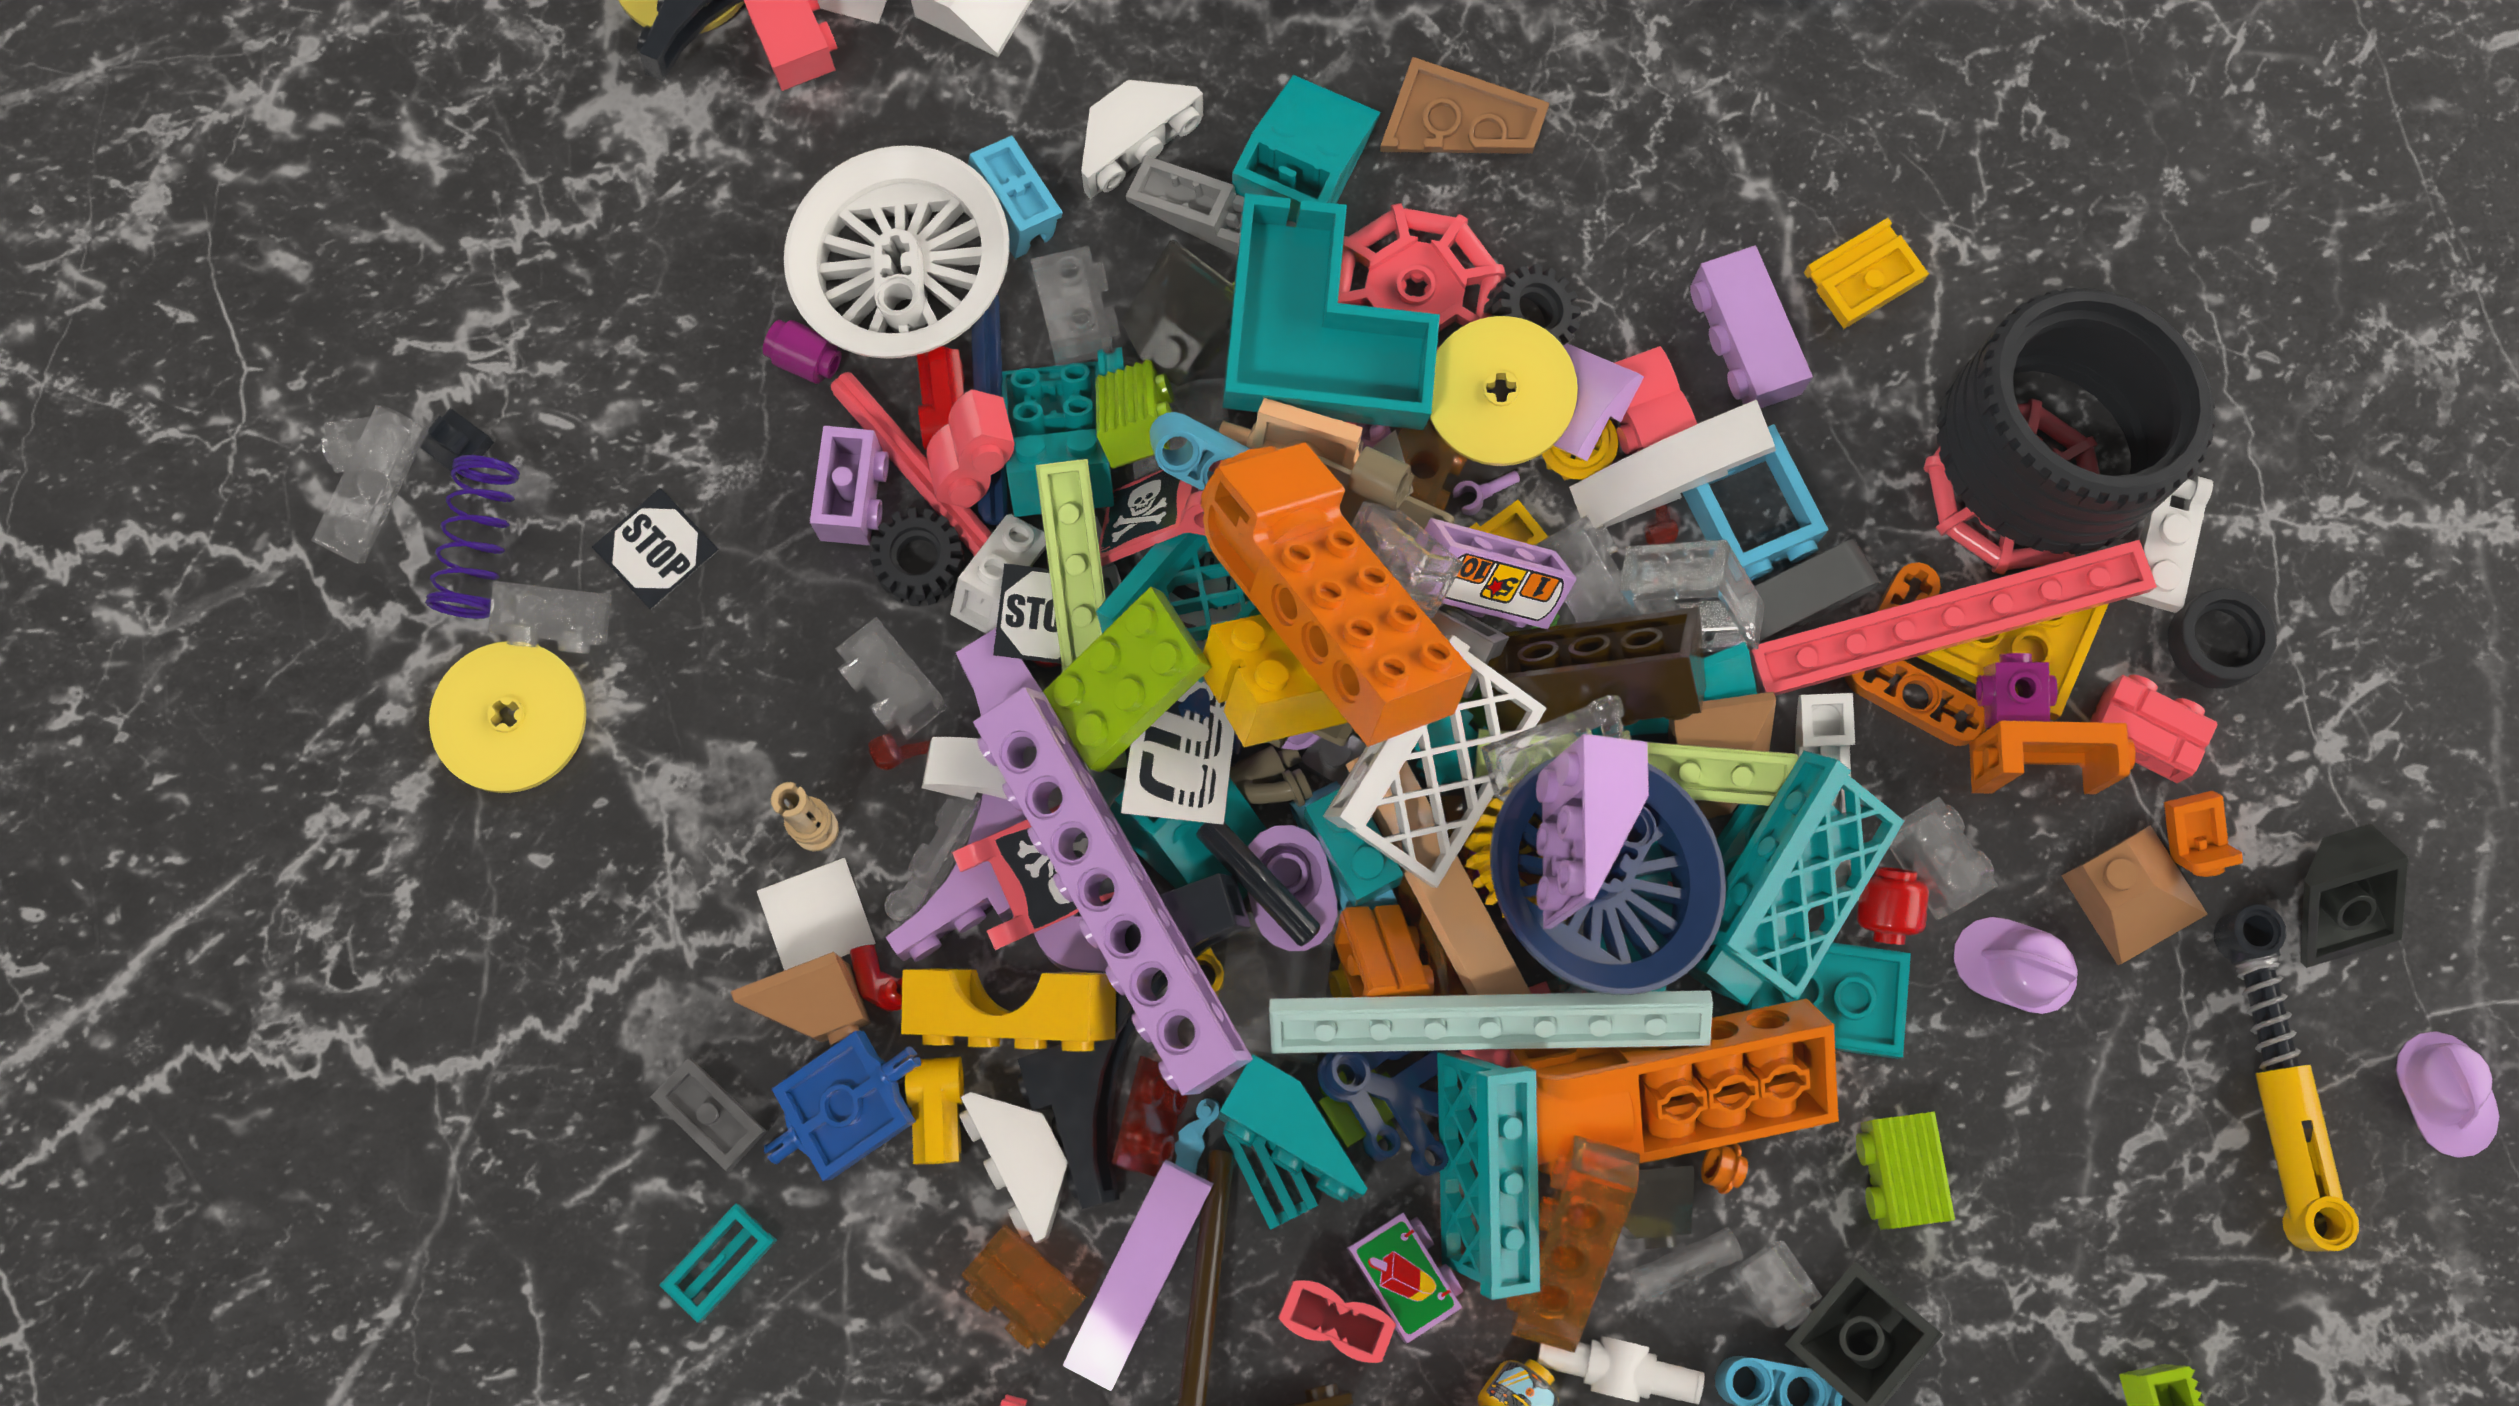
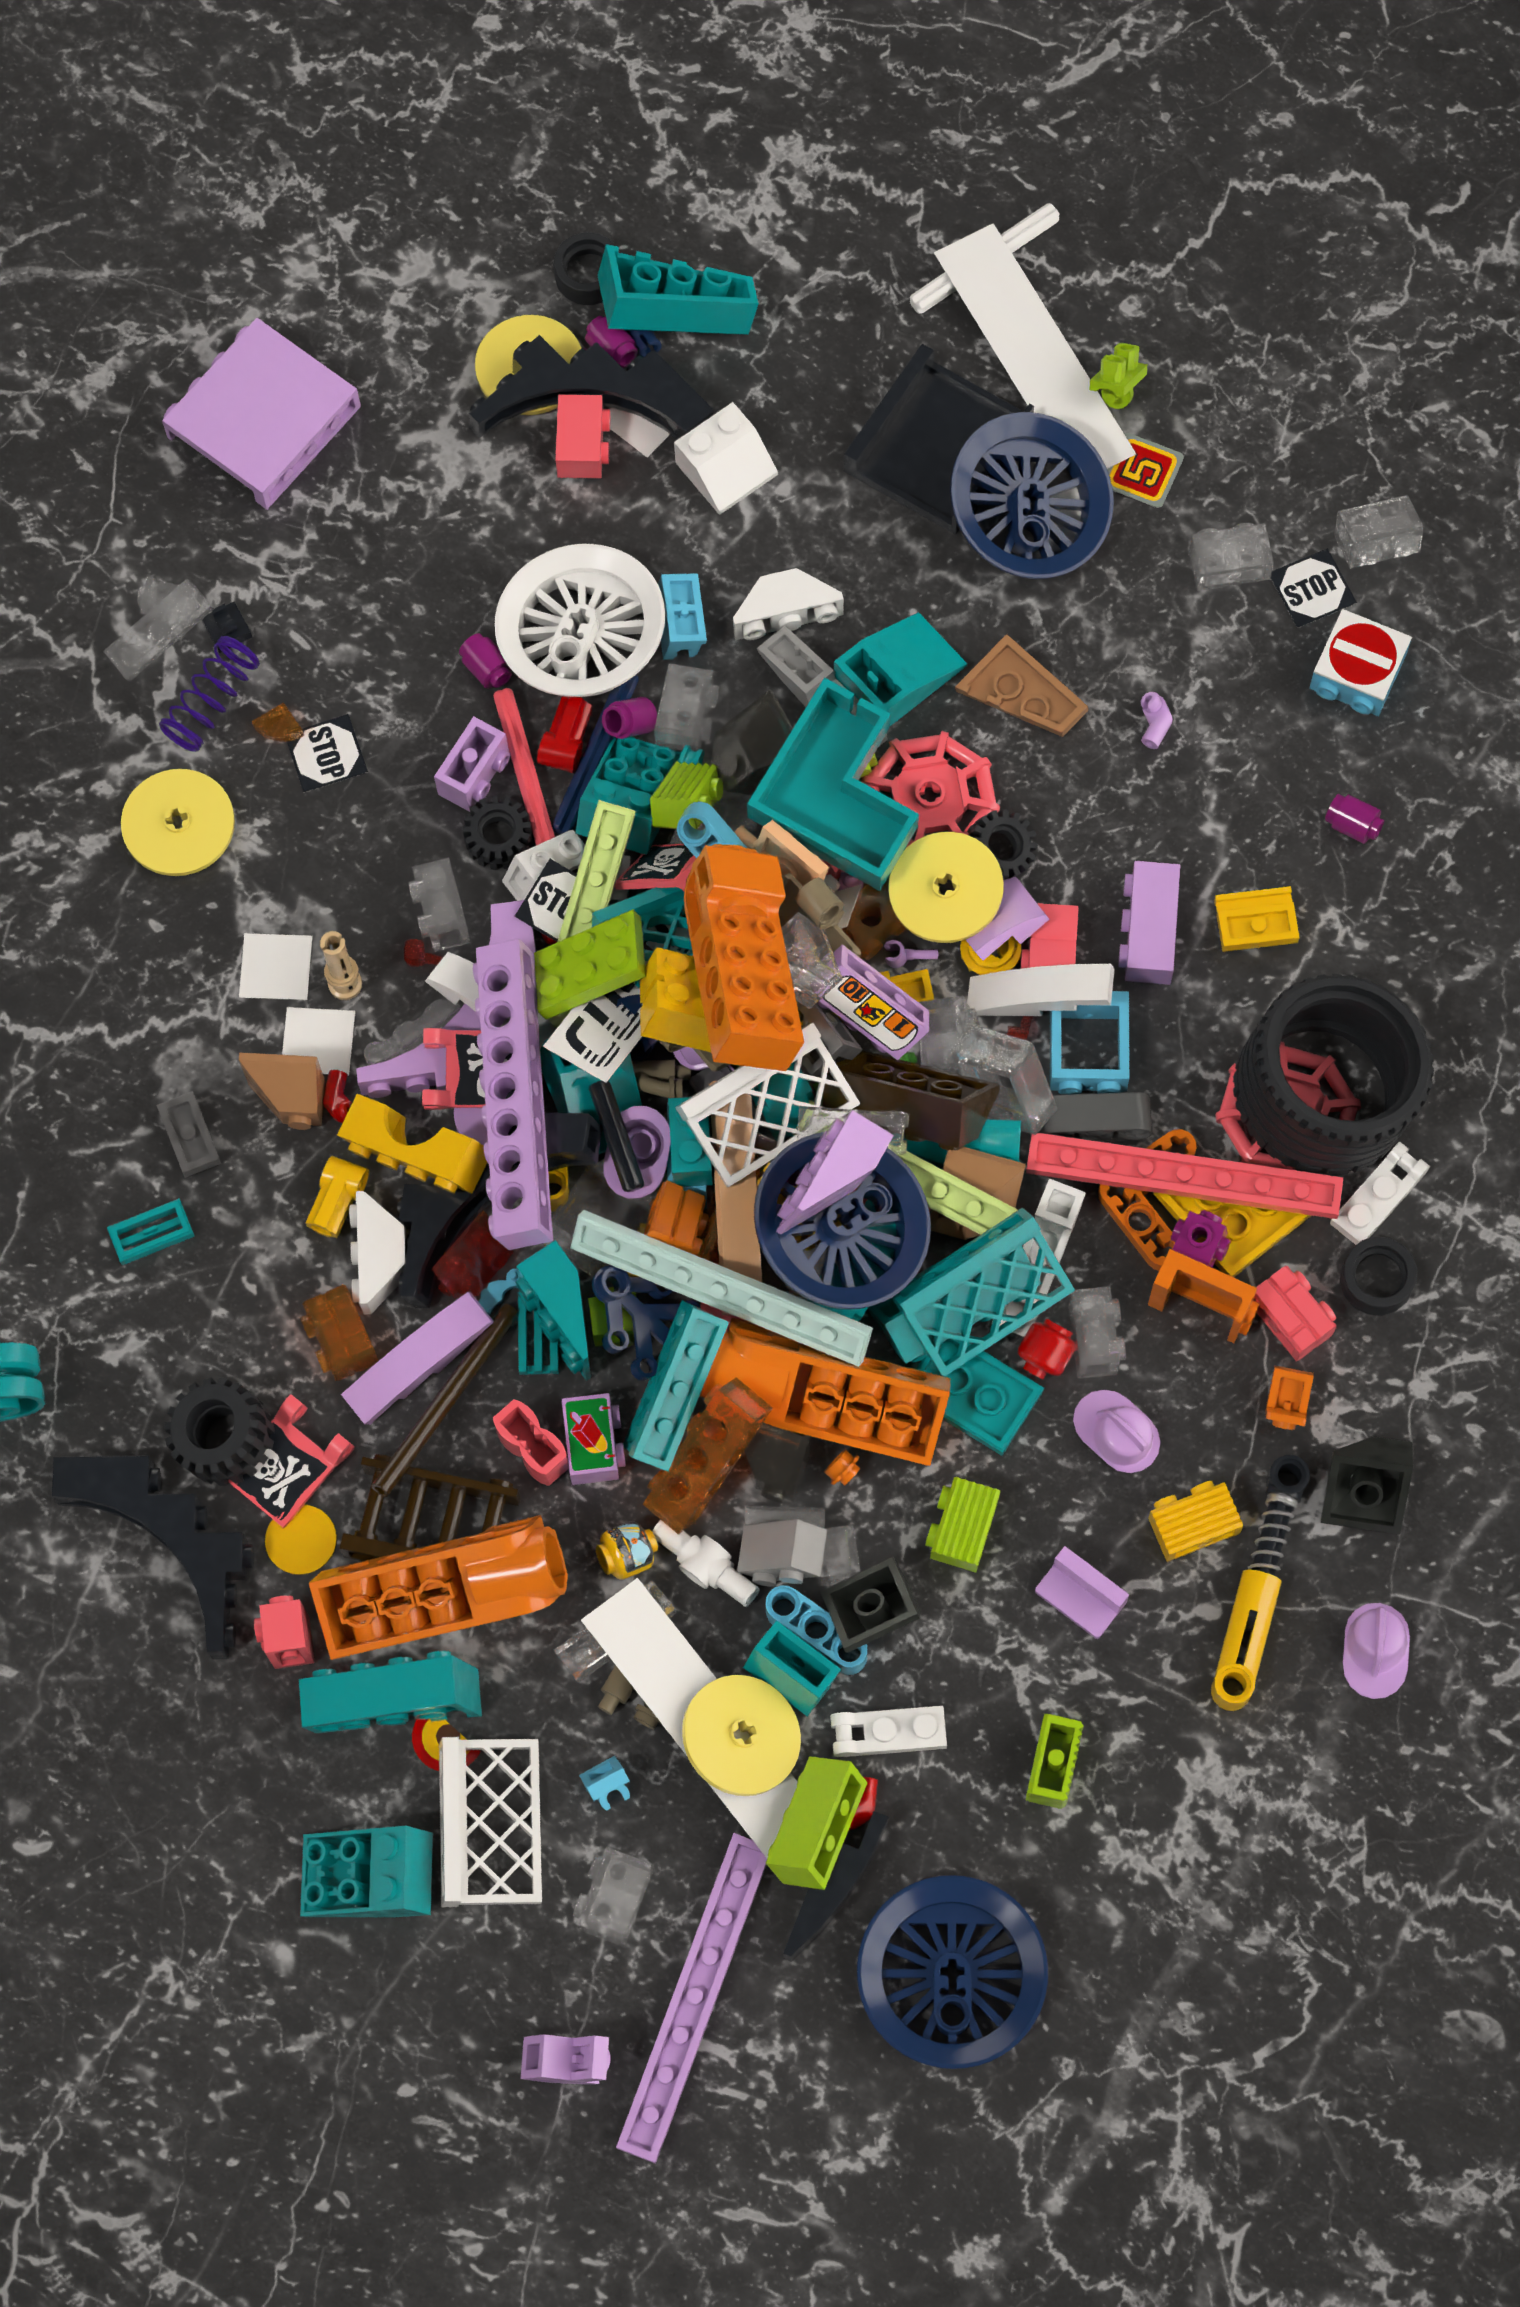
camera: 30 degrees right, 5 degrees down
clear brick [488,581,612,654] -> none
blue plate [764,1031,921,1181] -> none
coral brick [926,389,1014,508] -> none
medium nougat slope [2061,825,2208,965] -> none
none -> lavender panel [162,318,361,510]
none -> white sticker [239,933,312,1000]
none -> clear orange tile [252,703,304,742]
none -> magenta brick [602,697,657,739]
none -> light grey brick [737,1519,827,1587]
none -> lavender panel [1035,1546,1129,1639]
none -> lavender arm [1141,692,1173,749]
none -> yellow brick [1148,1481,1243,1562]
none -> magenta brick [1325,794,1385,844]

